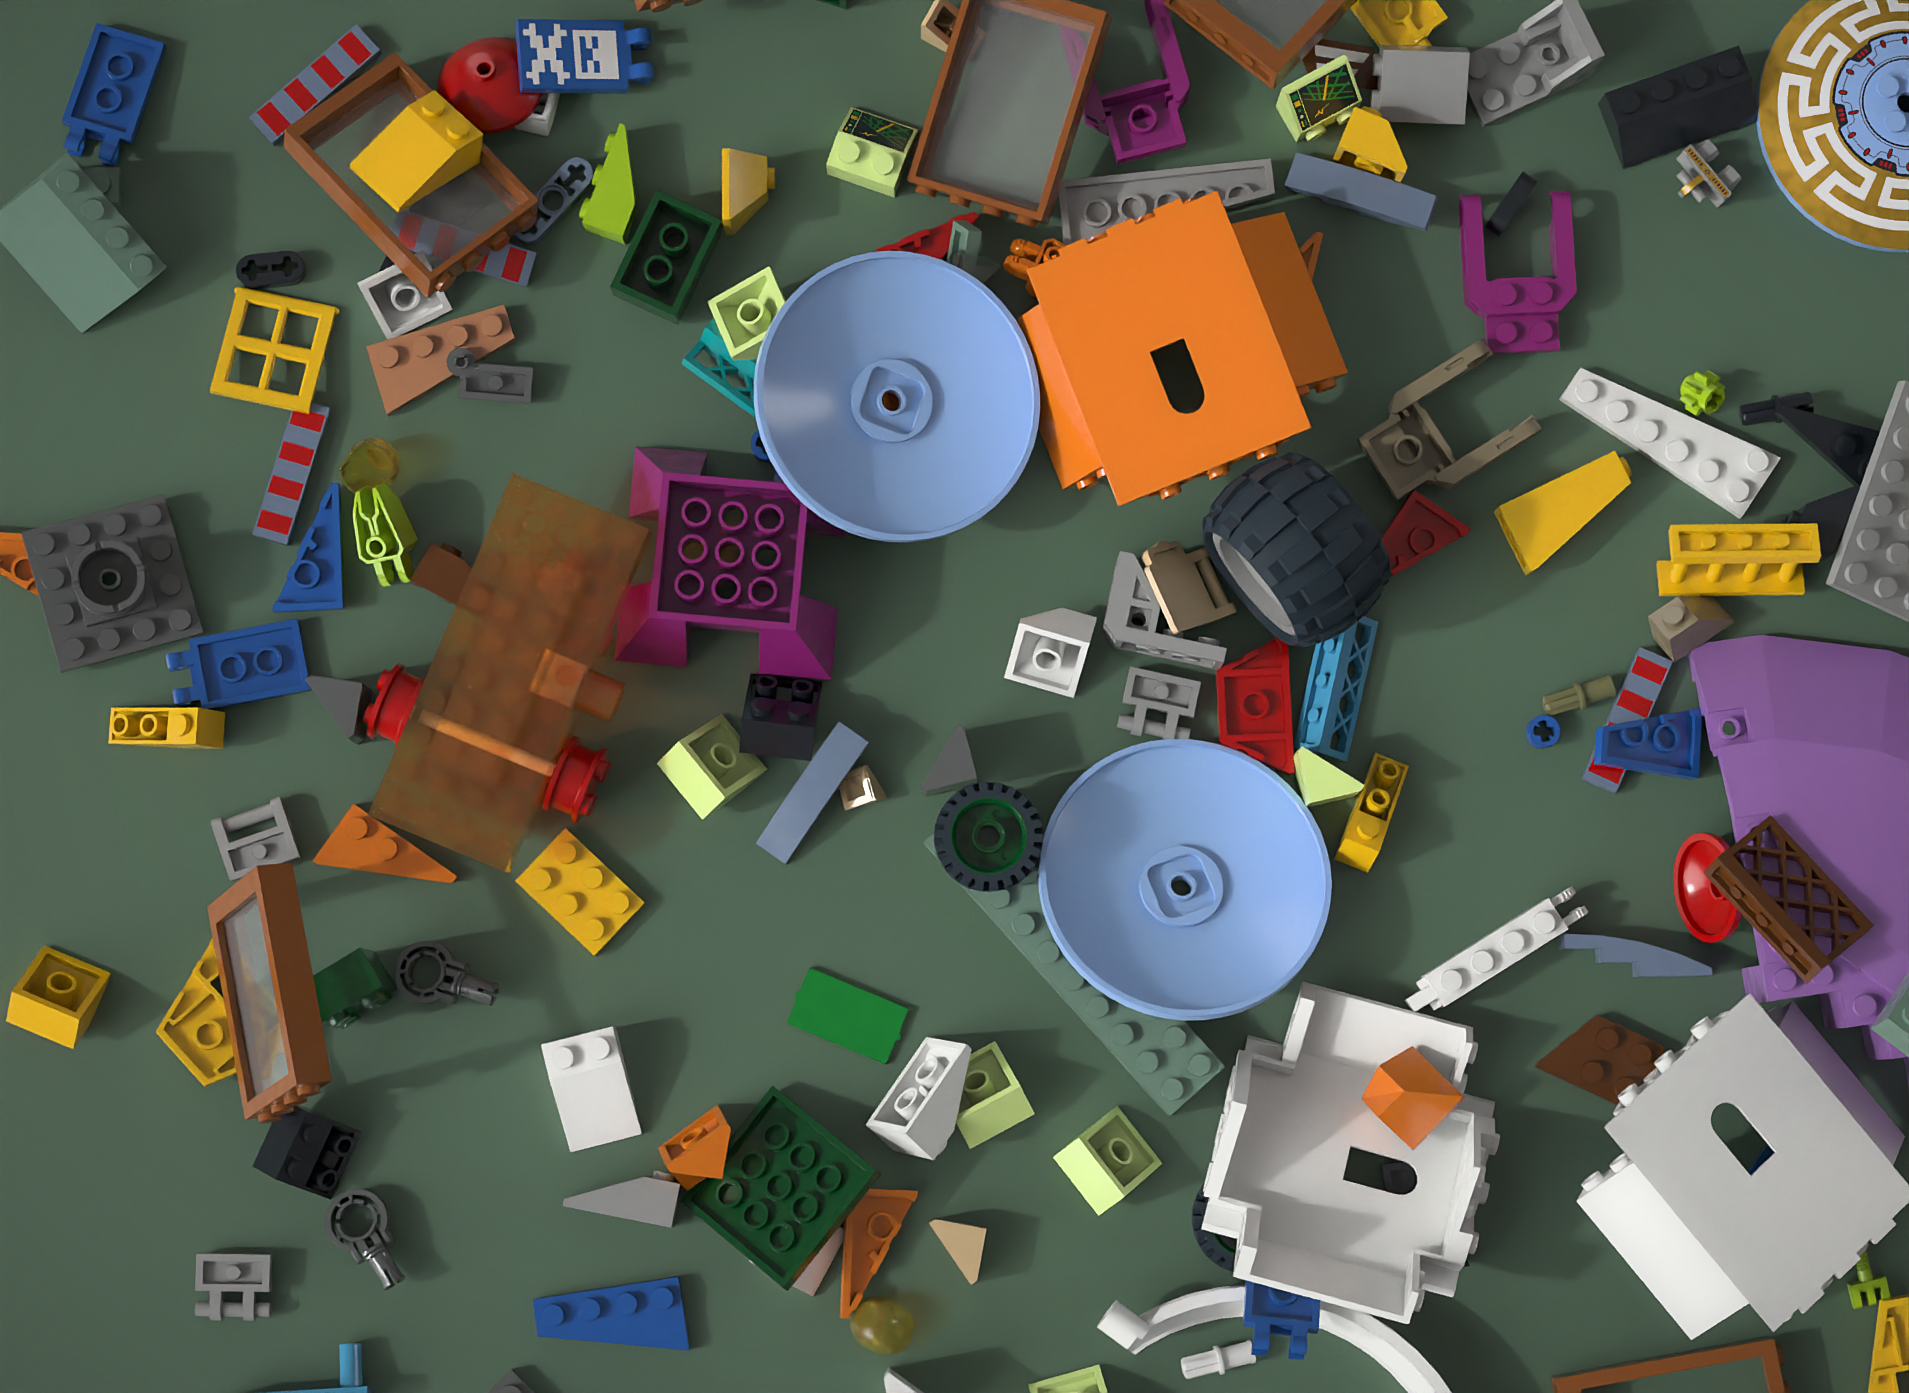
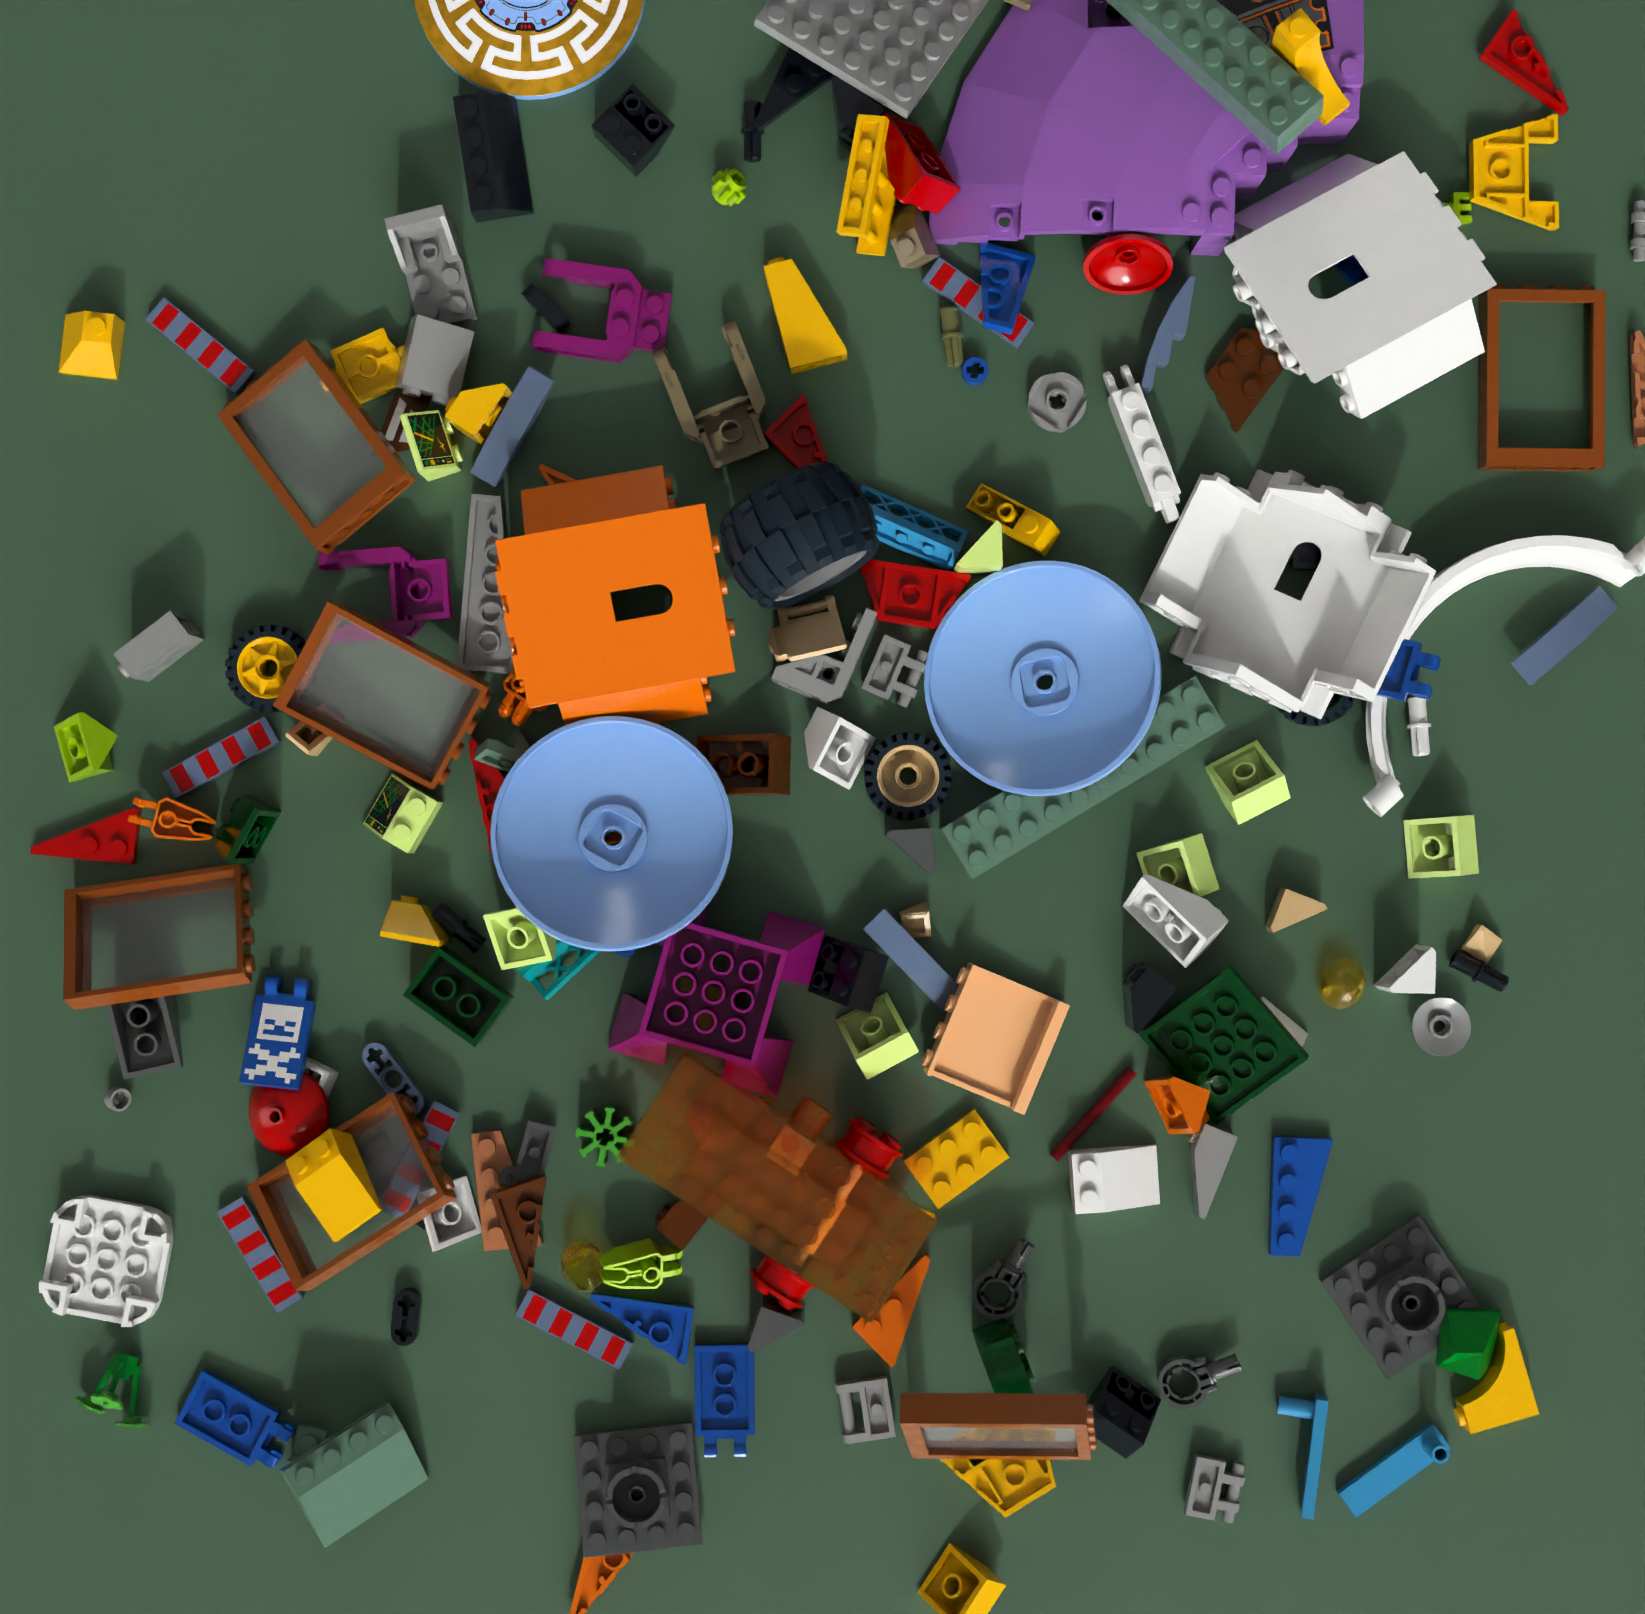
camera: 75 degrees left, 5 degrees up
yellow slope [108,708,225,749] -> none
yellow window [210,286,339,414] -> none
lime slope [579,123,638,245] -> none
green piece [786,968,909,1065] -> none
orange wing [840,1189,918,1319] -> none
wheel [934,782,1043,892] -> none
orange slope [1361,1046,1465,1150] -> none
white wing [1559,368,1780,519] -> none
light grey hips [1676,139,1741,208] -> none
reddish brown fence [1703,815,1874,984] -> none
none -> black axle [432,903,487,953]
none -> reddish brown wing [490,1173,546,1290]
none -> bright green gear [575,1104,637,1167]
none -> black slope [591,84,675,177]
none -> reddish brown slope [697,733,791,796]
none -> wheel [864,733,951,820]
none -> red slope [882,112,961,214]
none -> light nougat panel [922,962,1070,1115]
none -> light grey plate [1027,372,1086,433]
none -> dark red bar [1050,1067,1137,1162]
none -> black slope [1122,962,1177,1034]

